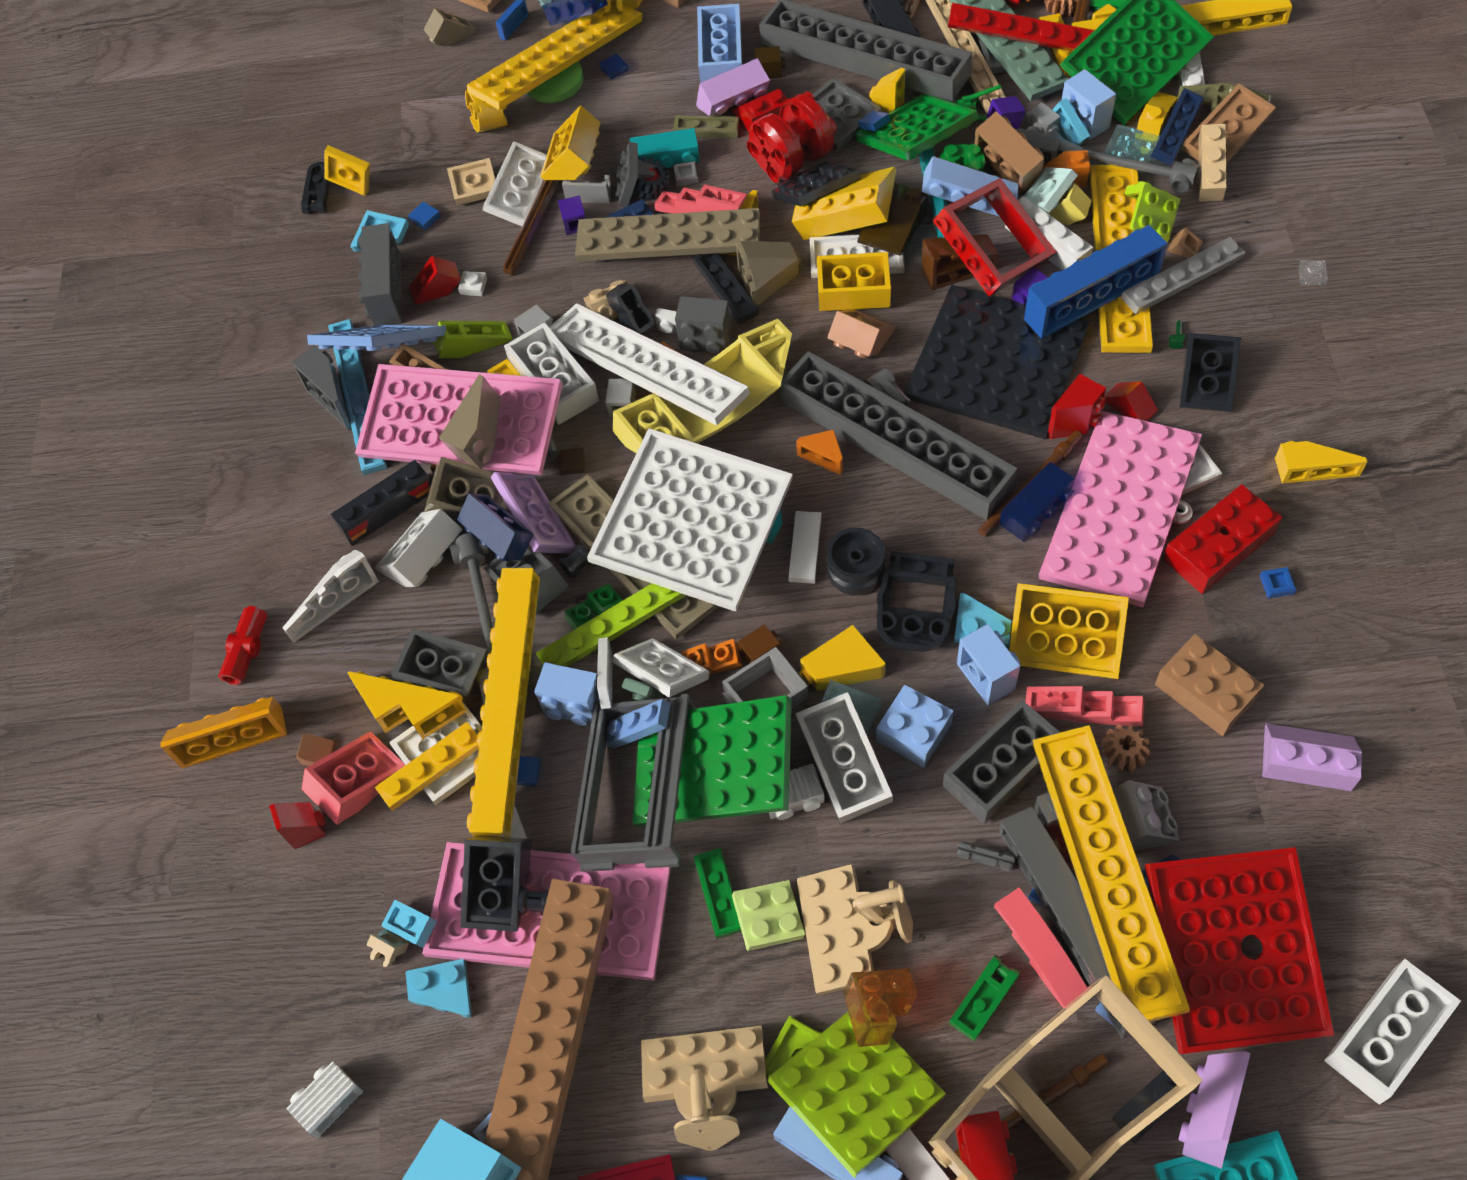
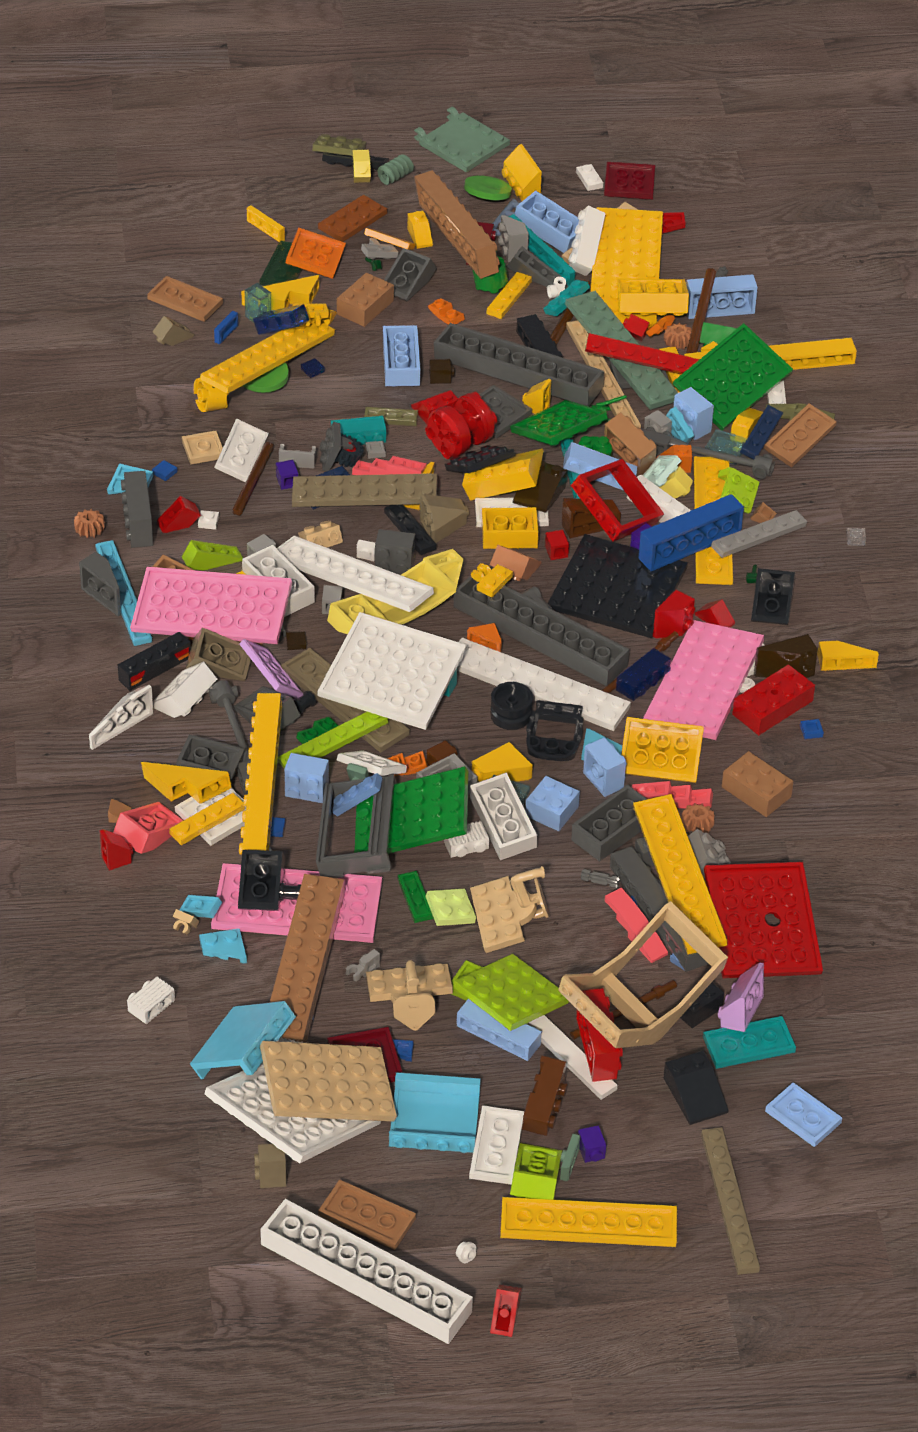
camera: 10 degrees left, 15 degrees down
light orange slope [160,697,287,769] -> none
red piece [218,606,267,686] -> none
black plate [301,162,330,214] -> none
medium blue plate [307,325,446,351] -> none
yellow tile [324,145,370,196] -> none
dark tan slope [439,374,501,470] -> none
brick [457,493,533,562] -> none
yellow slope [540,105,601,180] -> none
white tile [597,637,613,709] -> none
black brick [606,284,654,334] -> none
lavender slope [696,58,770,116] -> none
white tile [789,511,821,584] -> none
clear orange brick [843,968,917,1047] -> none
blue tile [858,111,890,131] -> none
green plate [949,954,1021,1042] -> none
dark purple brick [986,96,1026,129] -> none
tan brick [1198,124,1226,202] -> none
lavender slope [1262,723,1362,791] -> none
white brick [1324,959,1461,1105] -> none
none -> nougat gear [74,509,105,538]
none -> light grey plate [346,949,380,981]
none -> white plate [456,638,631,731]
none -> yellow hinge [471,563,513,597]
none -> red brick [545,530,569,560]
none -> dark brown slope [754,634,818,678]

